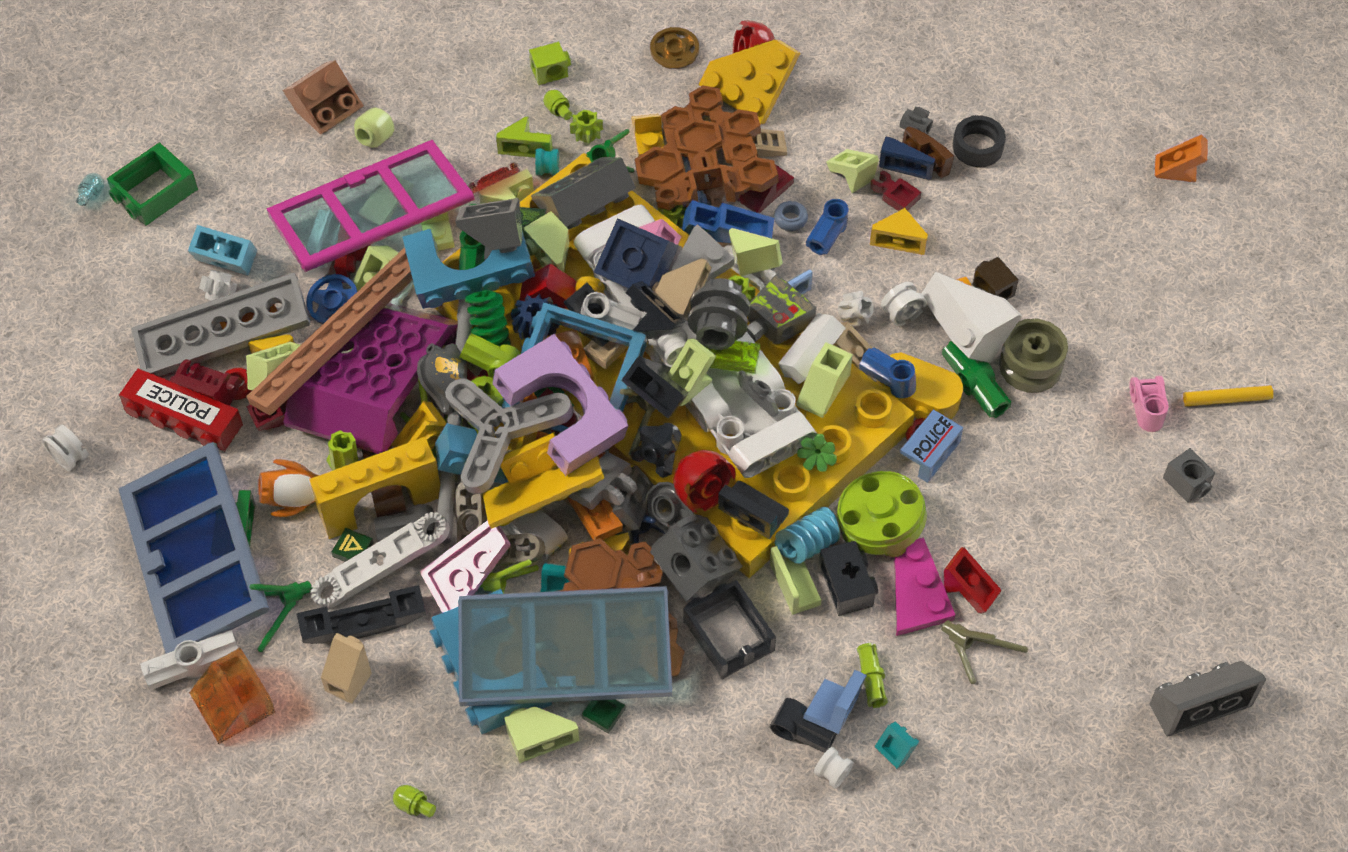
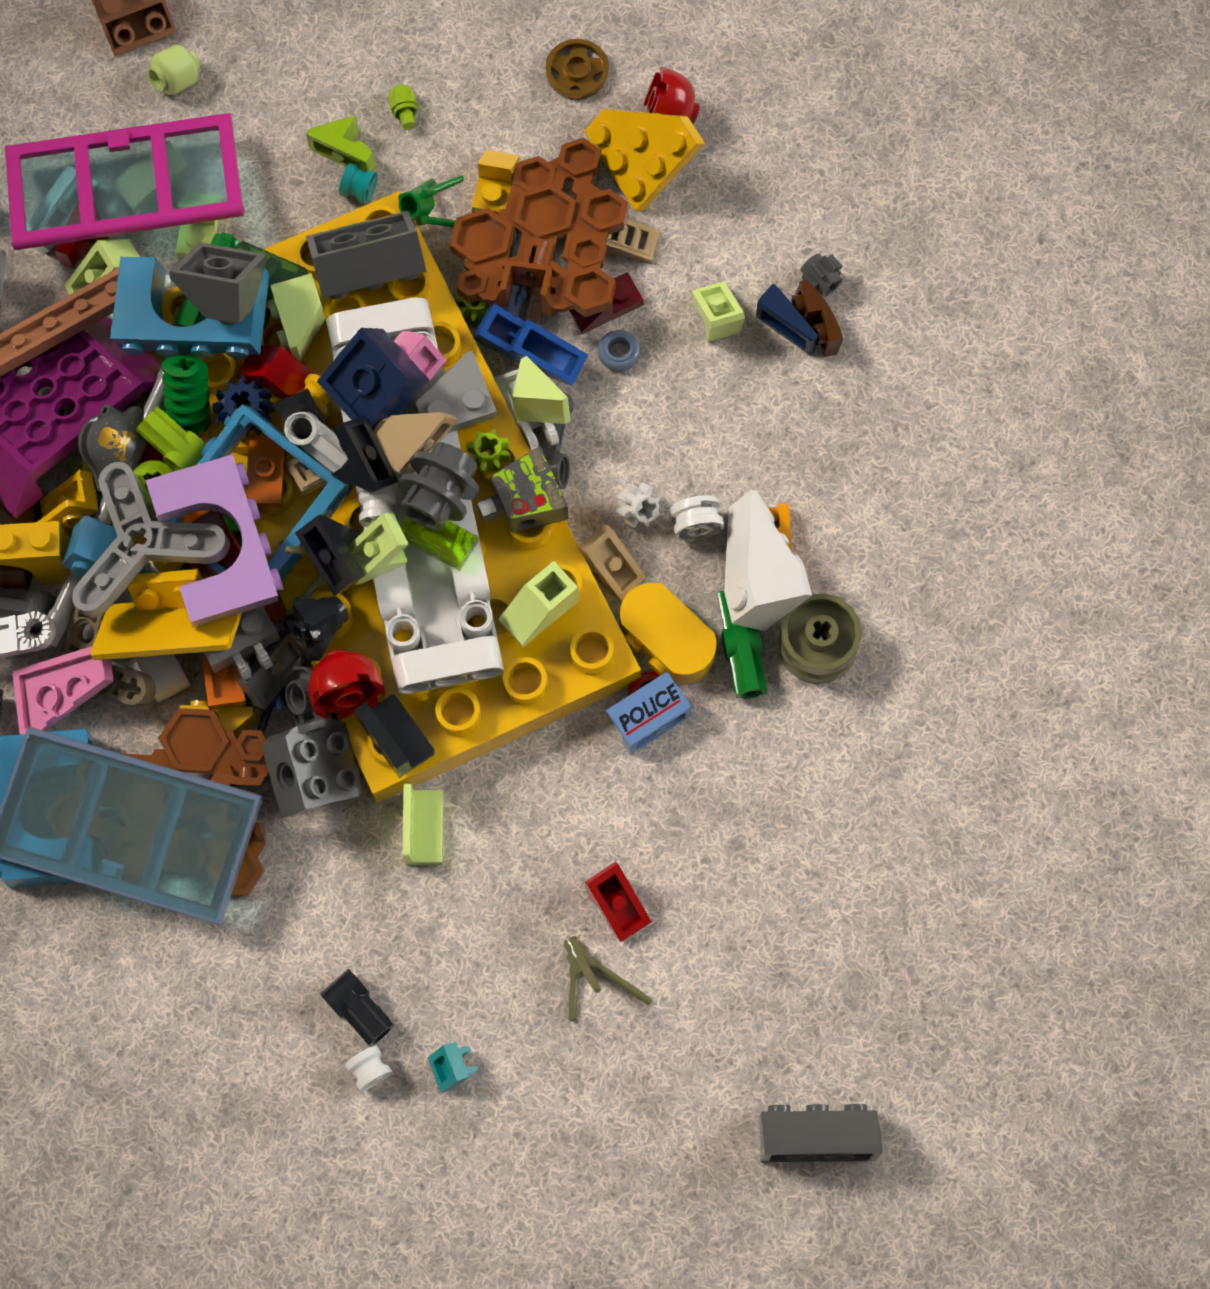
camera: 20 degrees right, 15 degrees up
blue wheel [306,274,358,324] -> none
clear red tile [468,162,521,194] -> none
yellowish green slope [479,169,534,204] -> none
lime plant [480,559,539,594] -> none
yellowish green slope [504,706,580,763] -> none
lime brick [529,41,571,85] -> none
teal tile [540,563,569,592] -> none
lime gear [570,110,603,144] -> none
dark green tile [581,699,626,734] -> none
window [683,580,776,679] -> none
dark grey piece [738,371,779,417] -> none
medium azure piece [774,507,840,564] -> none
white piece [778,313,846,384] -> none
light blue slope [787,269,813,295] -> none
bright green plant [797,434,837,472] -> none
medium blue panel [803,670,866,734] -> none
blue piece [806,199,849,255] -> none
black brick [819,541,878,616] -> none
lime piece [837,471,927,557] -> none
lime pin [857,643,888,708] -> none
blue piece [859,347,916,398] -> none
dark red plate [870,170,922,211] -> none
yellow slope [870,208,928,255] -> none
dark pink wing [894,537,956,636] -> none
black tyre [952,115,1006,167] -> none
dark brown brick [972,256,1019,300] -> none
bright pink piece [1129,376,1169,432] -> none
orange slope [1155,134,1208,182] -> none
dark grey brick [1163,448,1215,503] -> none
yellow piece [1183,385,1273,407] -> none

